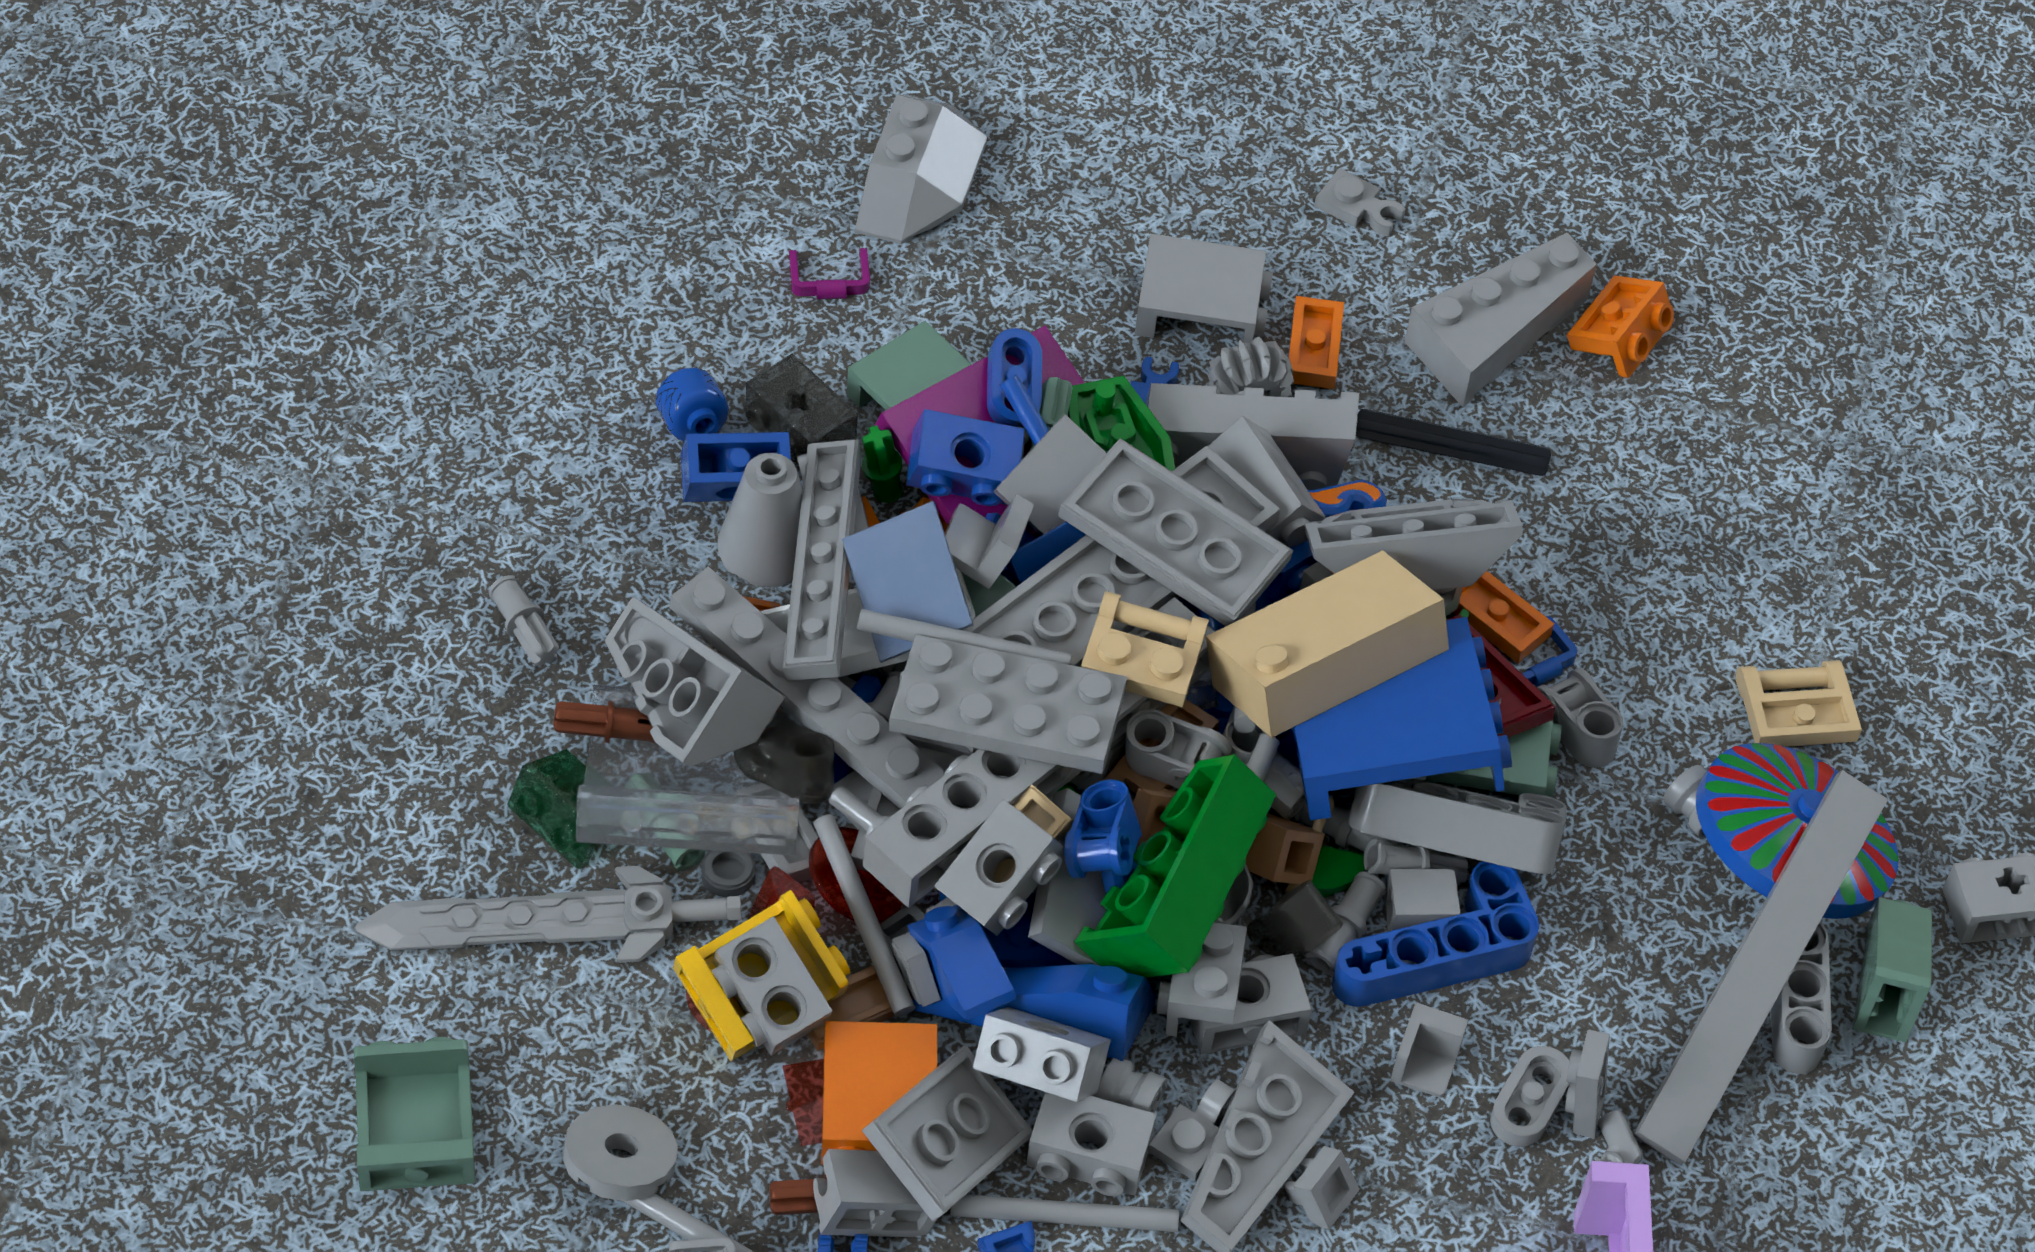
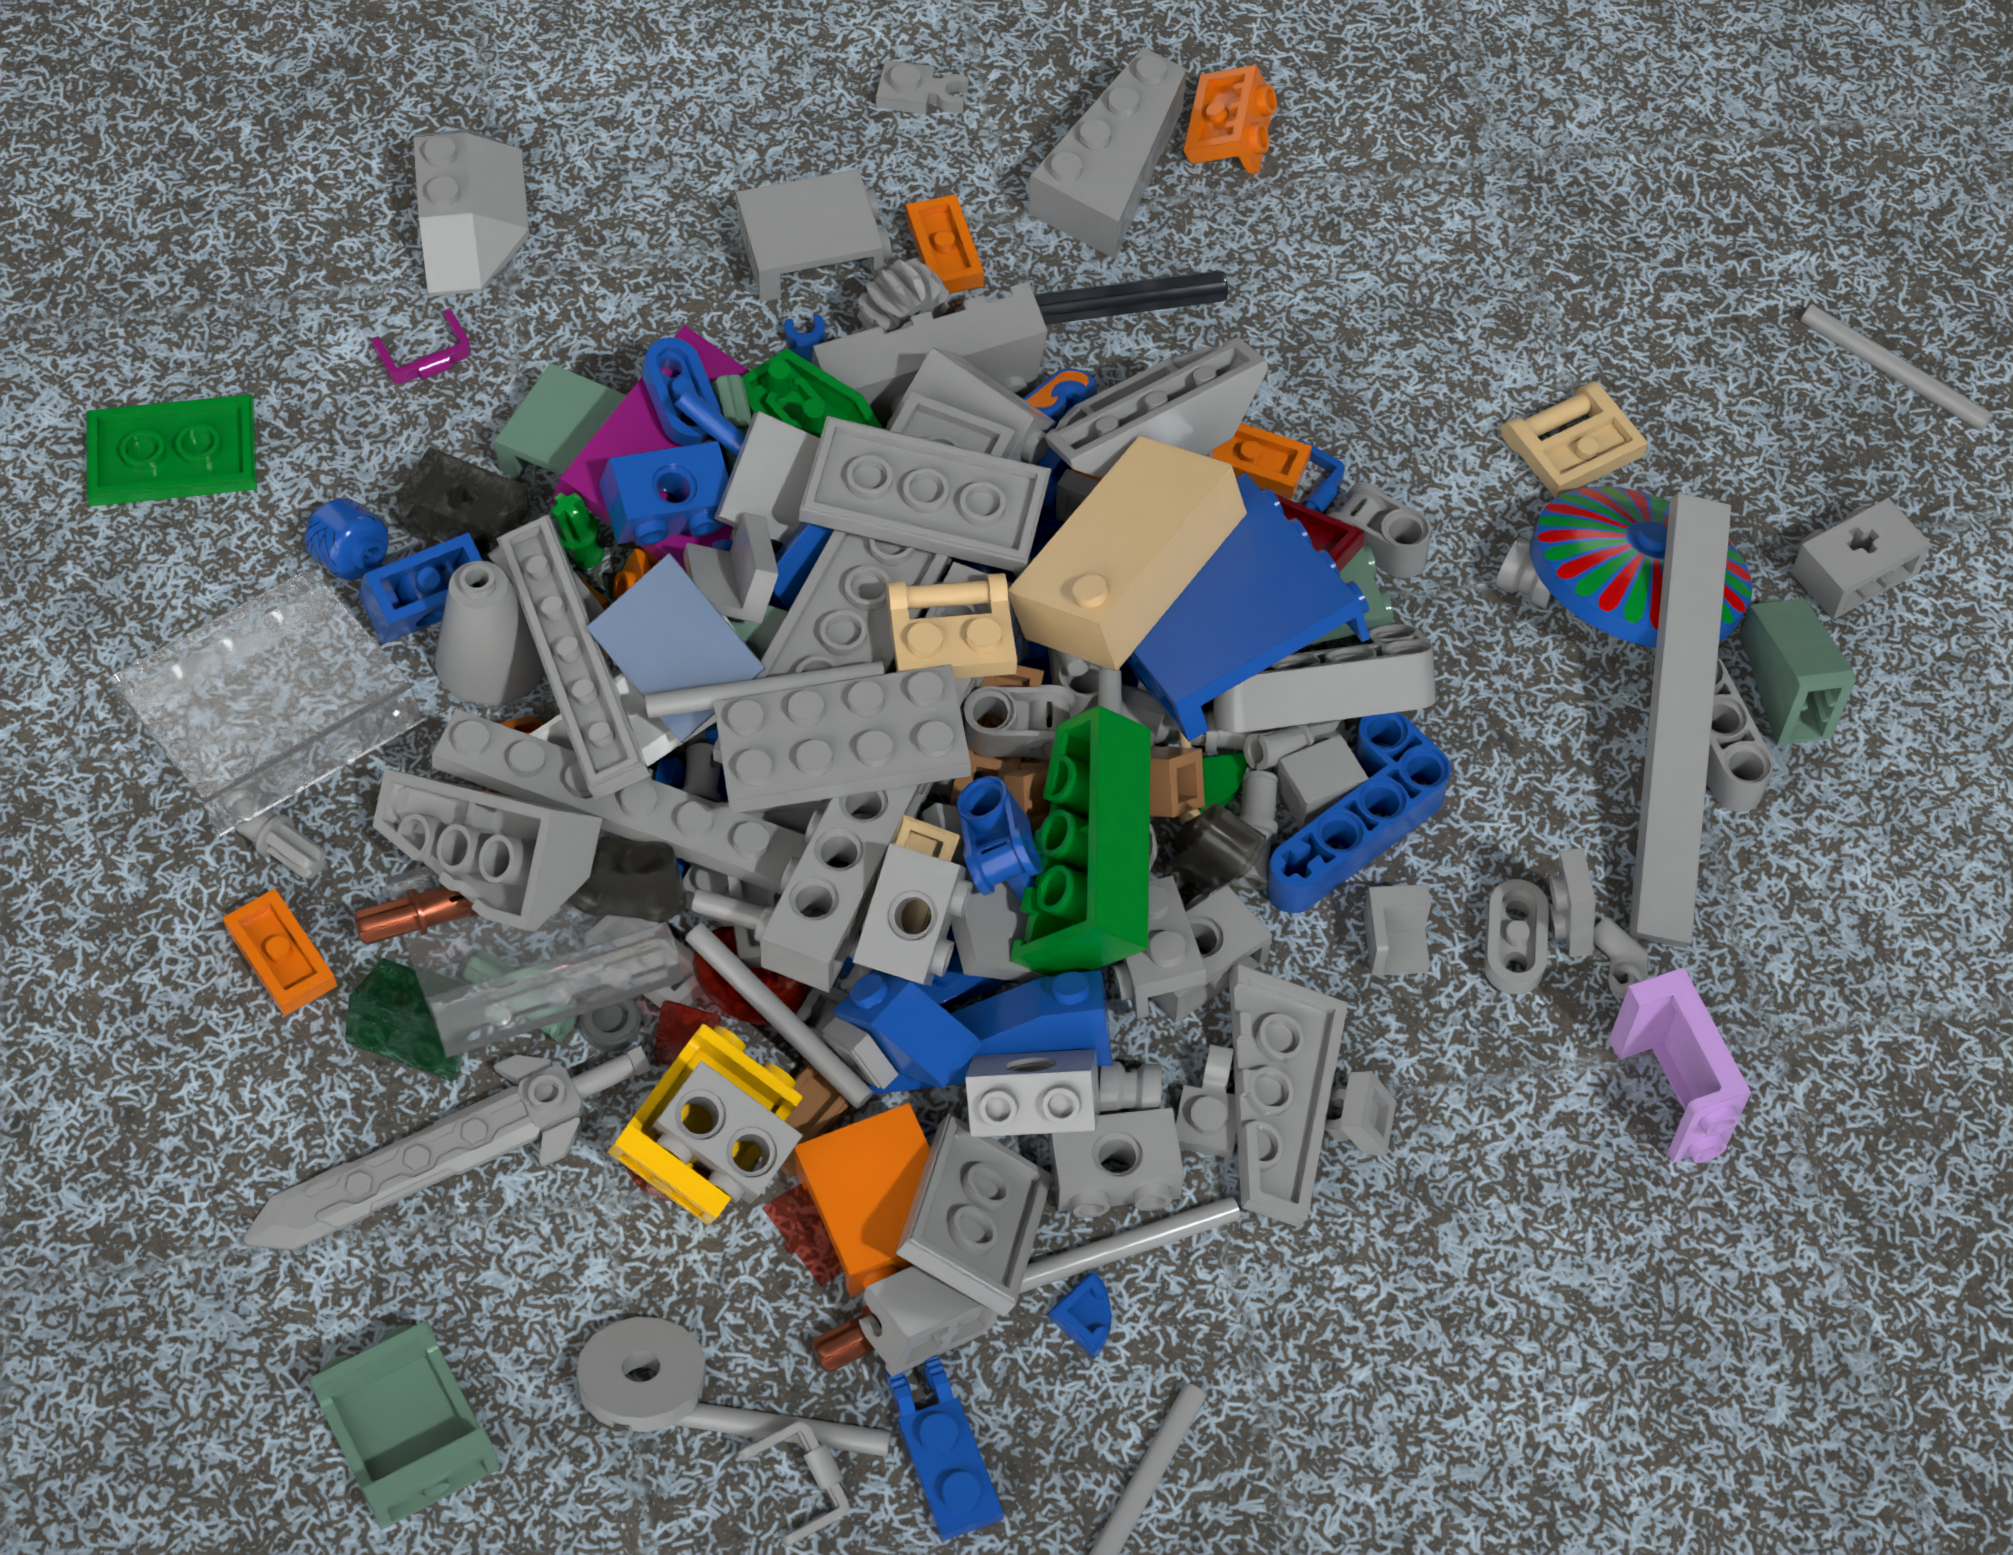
camera: 20 degrees left, 5 degrees up
none -> green tile [87,394,257,507]
none -> clear panel [109,567,423,837]
none -> orange plate [222,889,337,1017]

